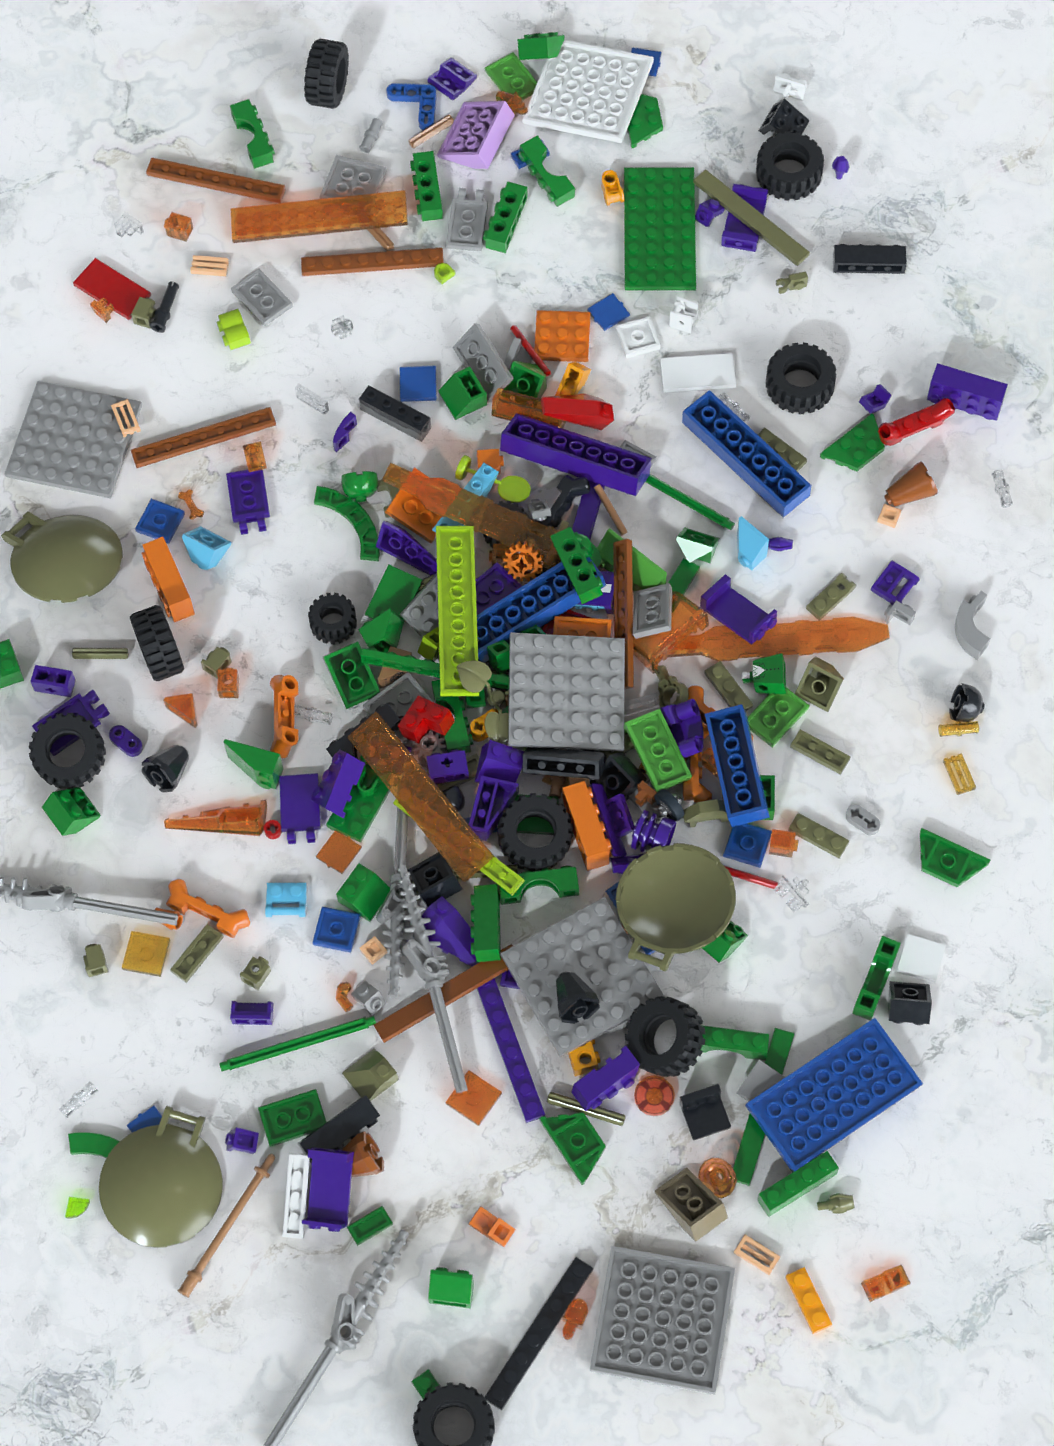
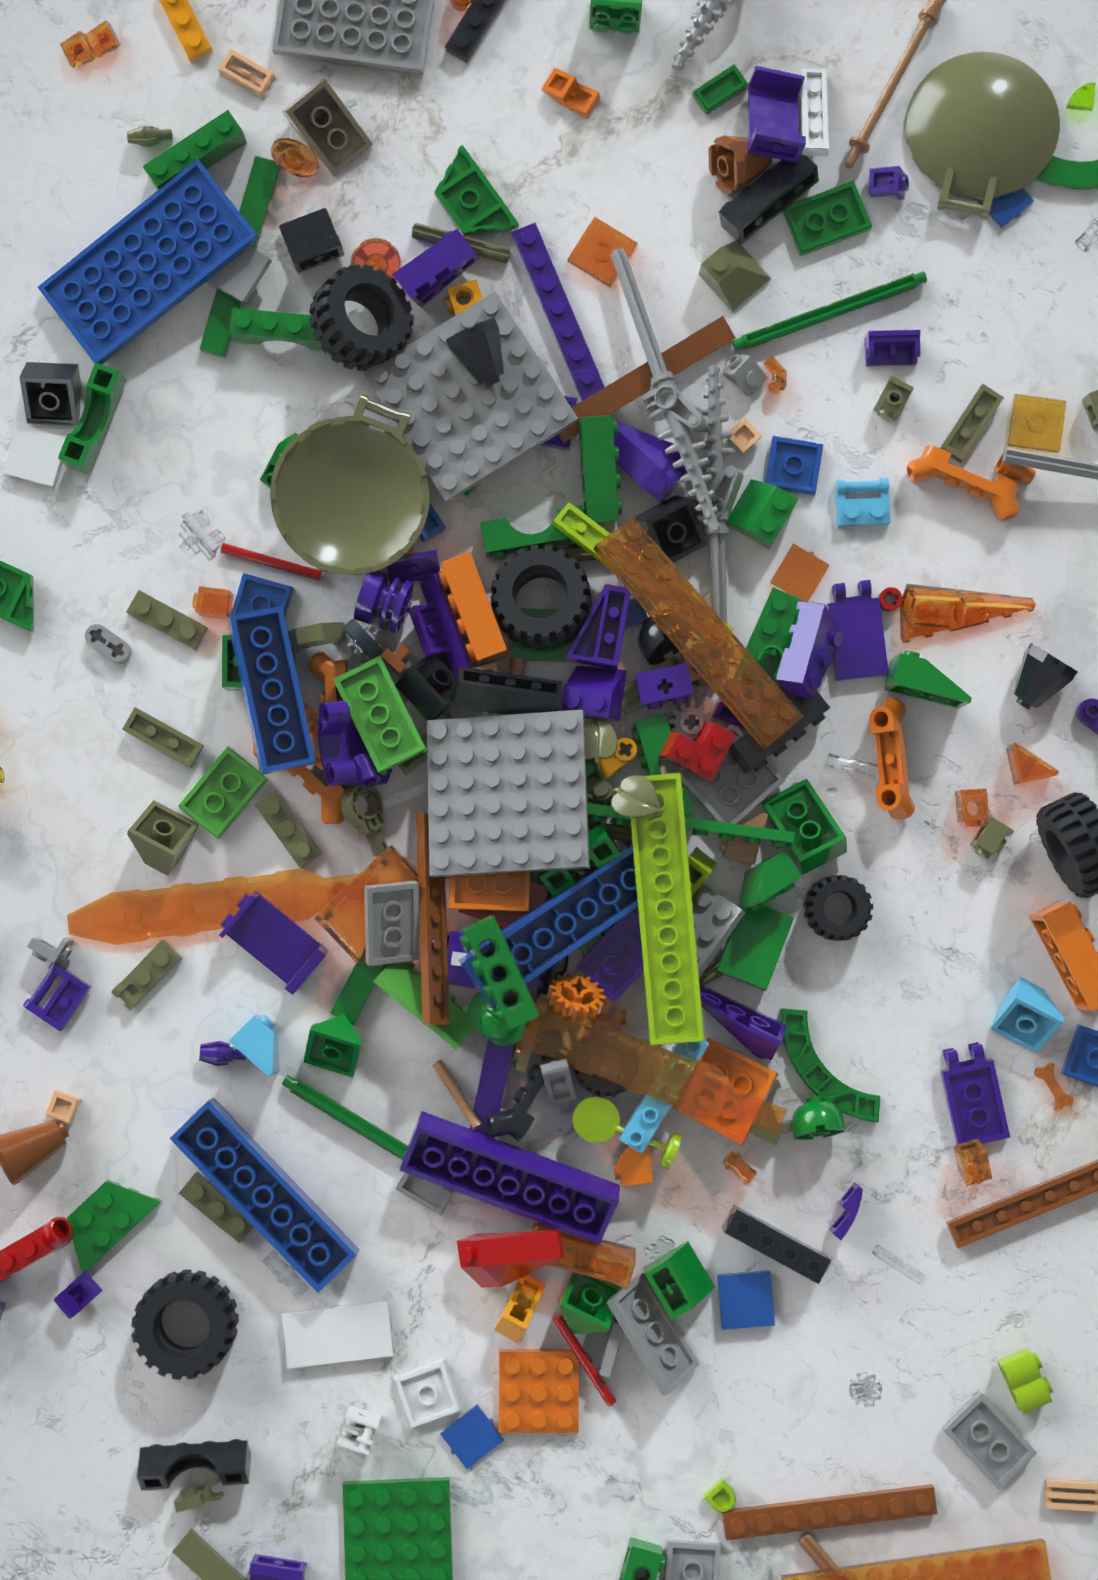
camera: 170 degrees right, 20 degrees up
green torso [742,653,786,694] -> none
black brick [833,244,906,274] -> none
none -> black arch [137,1439,251,1491]
none -> clear orange pin [722,1151,757,1184]

